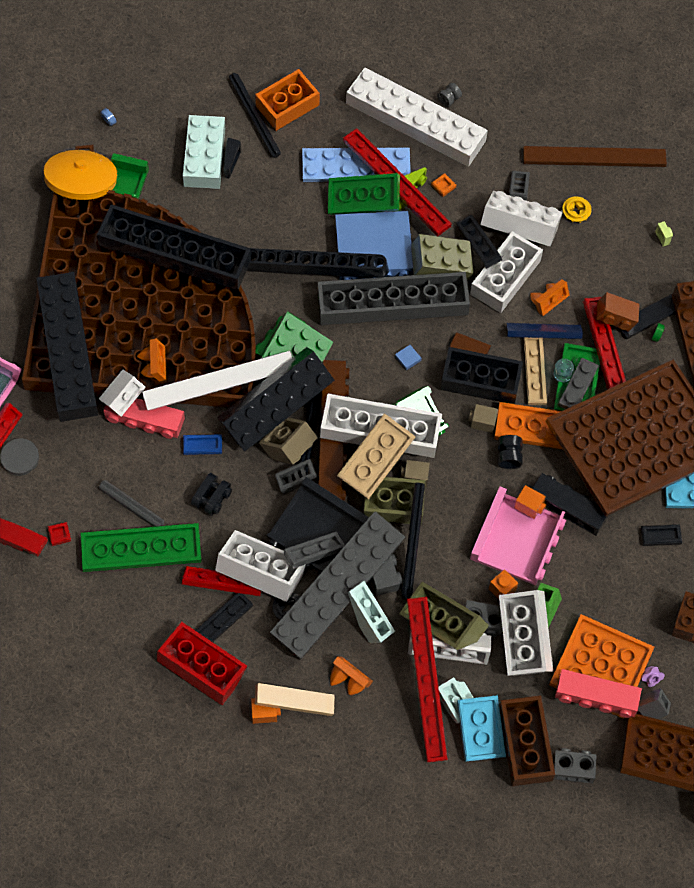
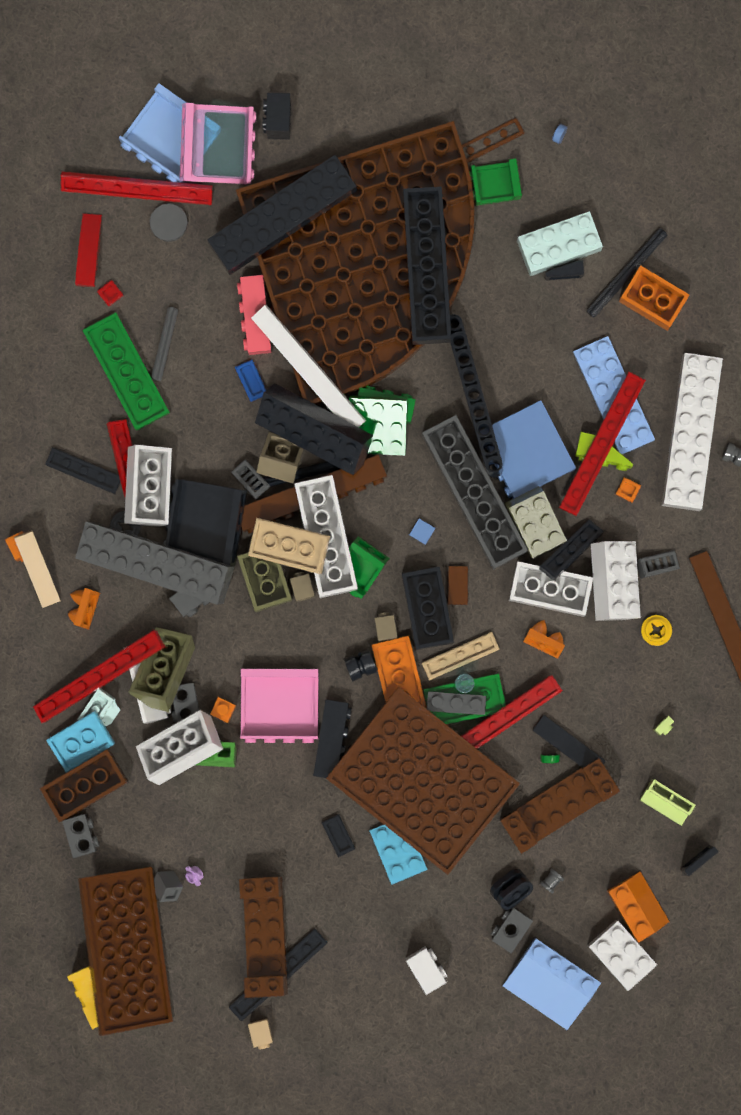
camera: 70 degrees right, 20 degrees up
light orange dish [44,150,117,200] -> none
white panel [99,370,145,417] -> none
orange tile [137,338,166,382] -> none
red slope [157,622,247,705] -> none
black brick [191,473,233,516] -> none
dark grey plate [284,532,345,569] -> none
green plate [328,173,400,215] -> none
light aqua slope [348,581,395,643] -> none
black axle [401,482,425,600] -> none
dark blue tile [506,323,583,339] -> none
orange brick [514,485,546,519] -> none
orange plate [549,614,654,719] -> none
coral brick [555,669,642,718] -> none
dark orange brick [596,292,639,331] -> none

